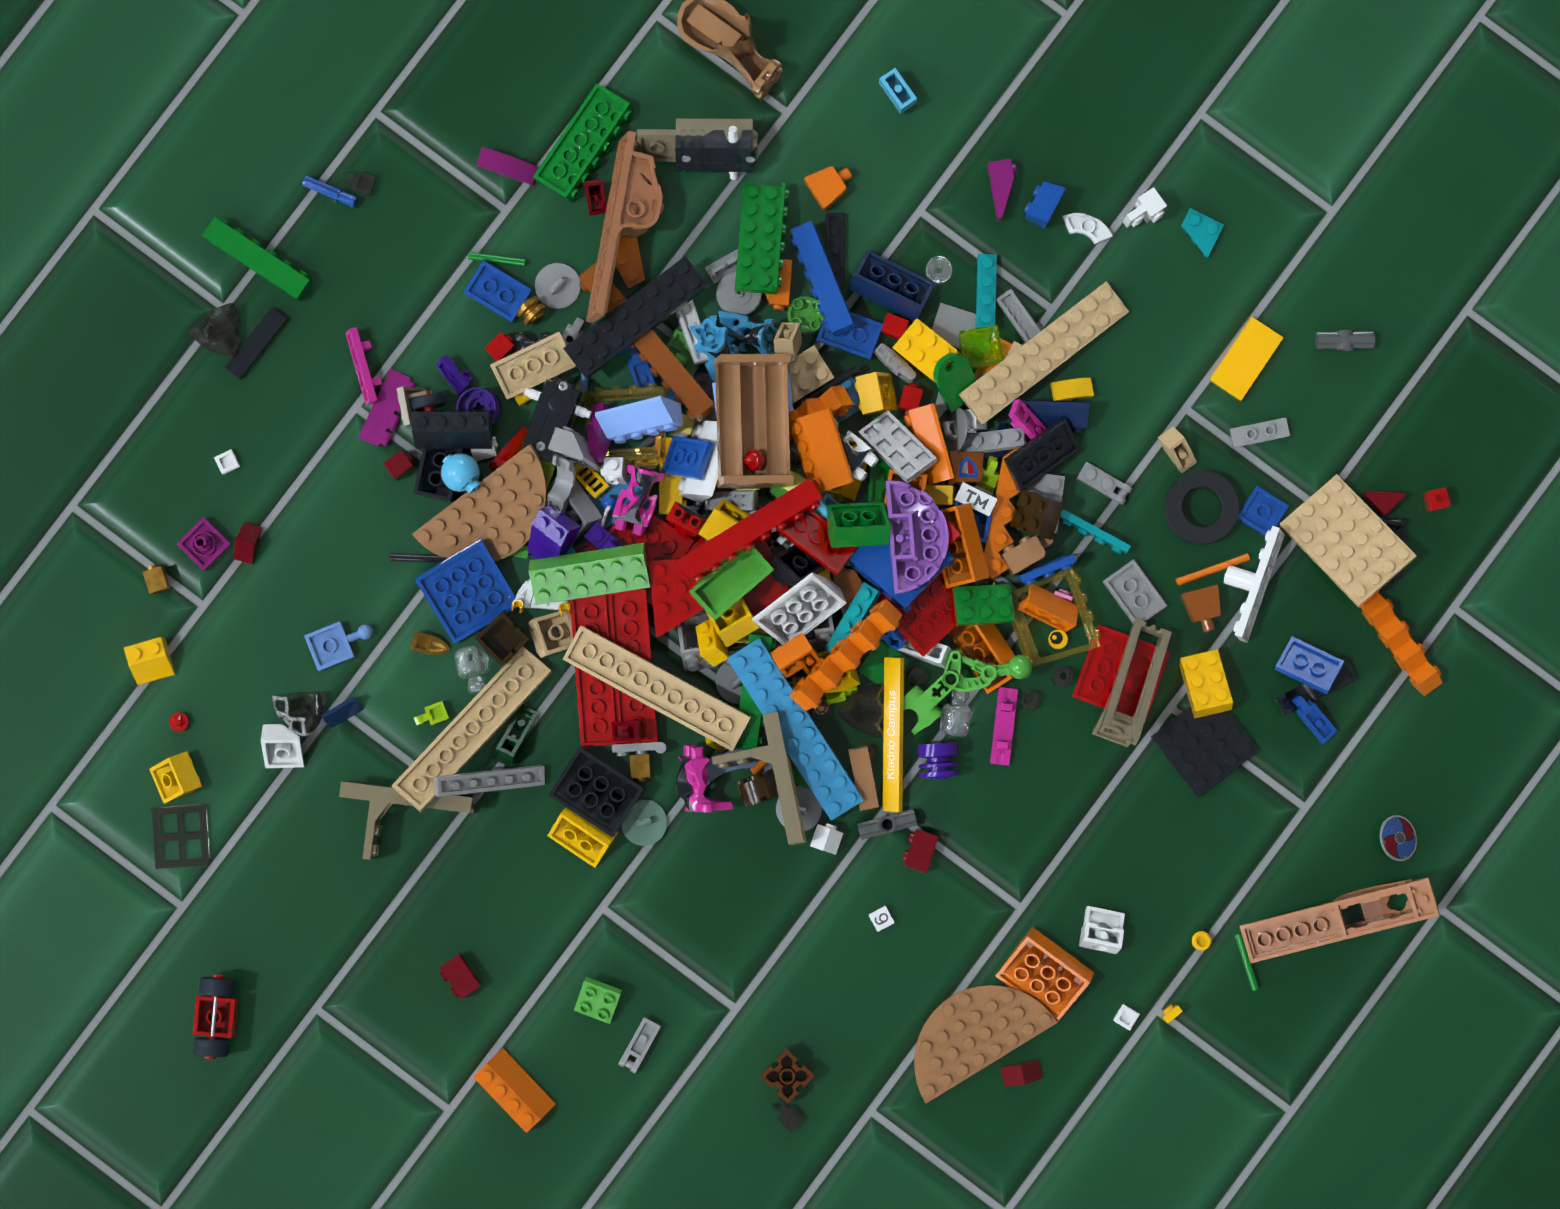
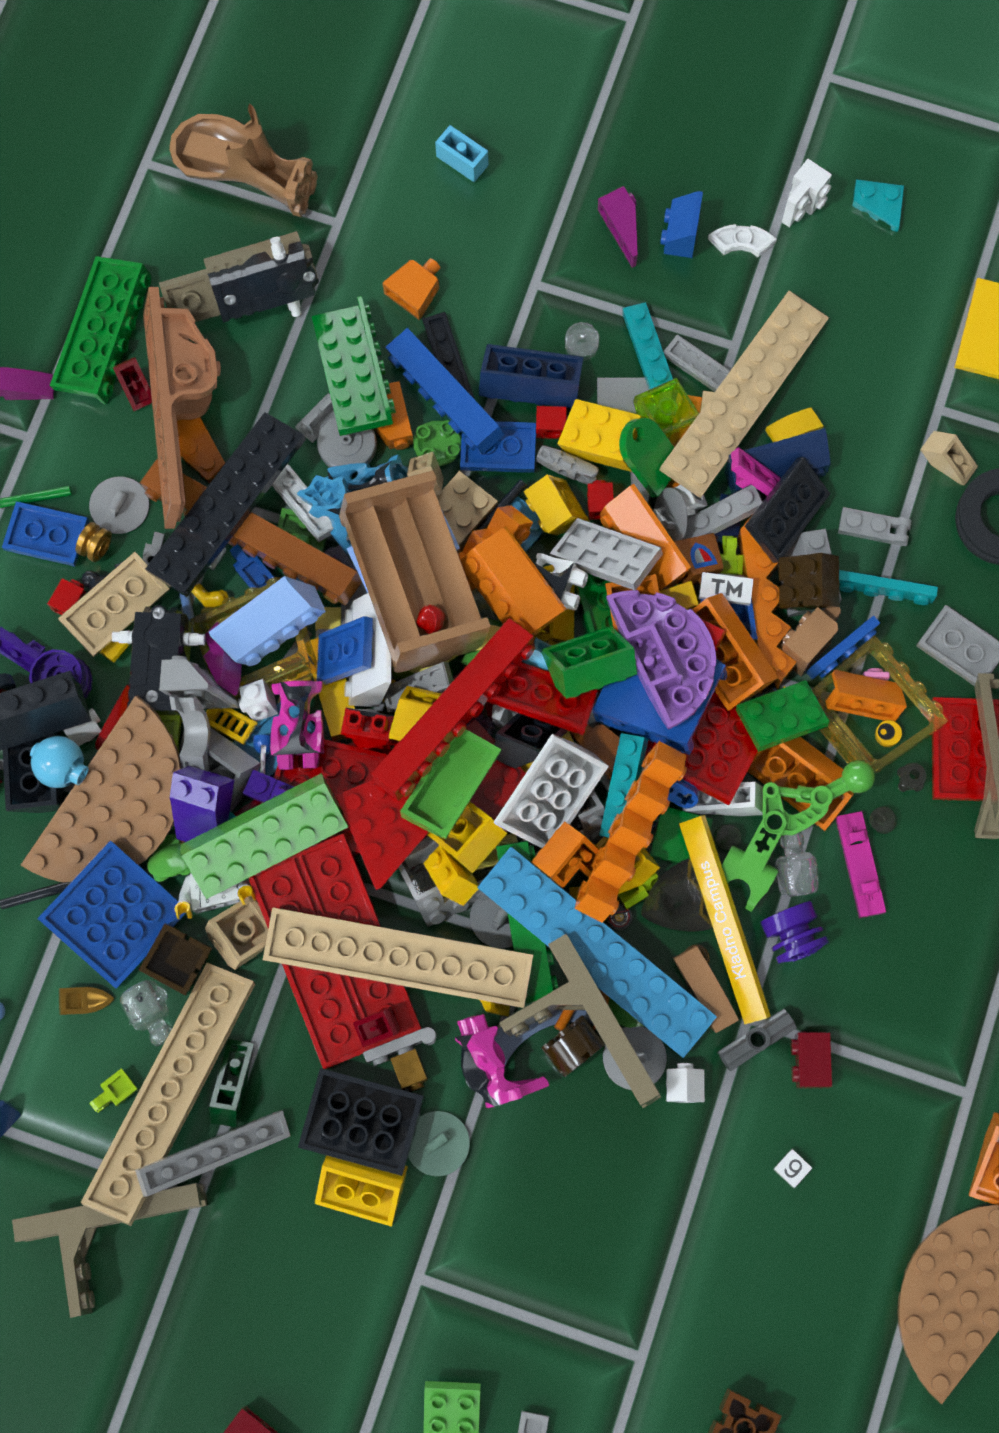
camera: 15 degrees left, 10 degrees down
none -> bright green dish [147,842,191,882]
none -> yellow arm [191,583,229,608]

